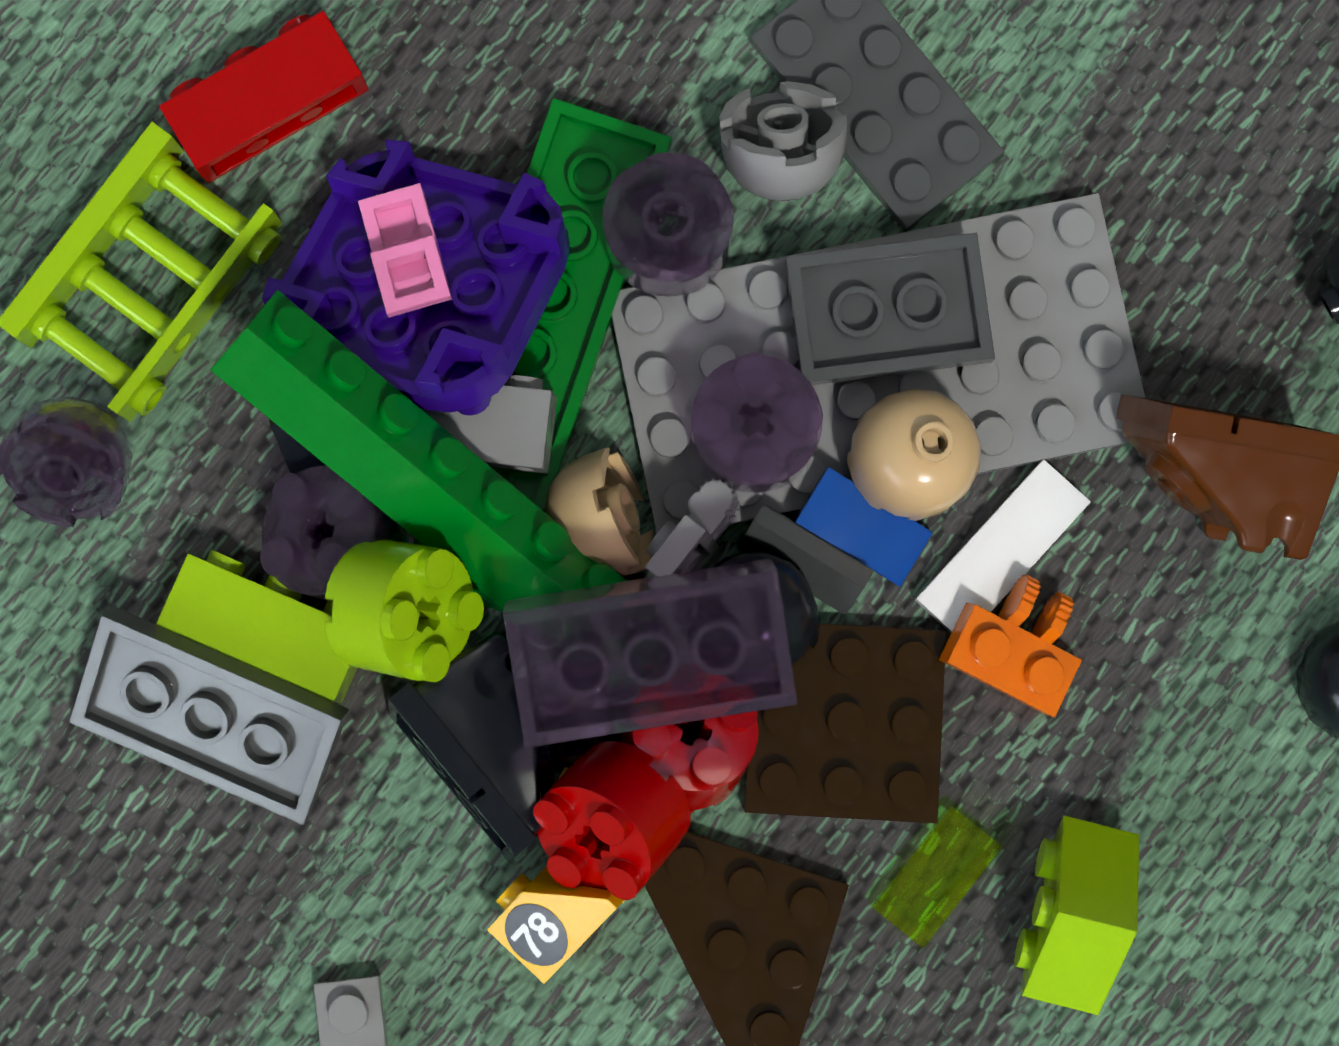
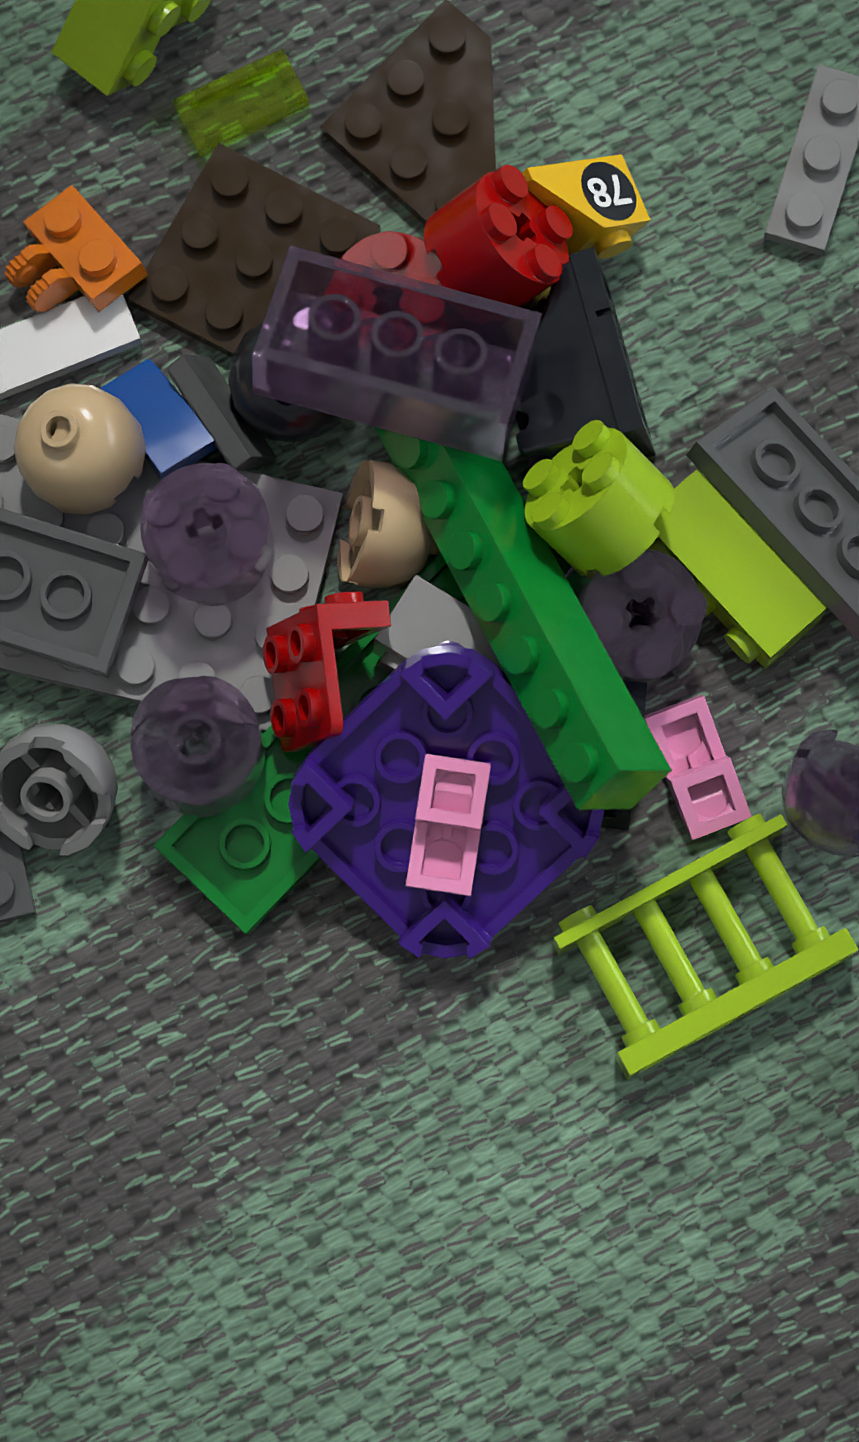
camera: 150 degrees left, 5 degrees down
red brick [159,10,369,184] -> none
light grey hinge [645,479,740,596] -> none
none -> red bracket [263,591,391,752]
none -> bright pink slope [644,695,752,840]

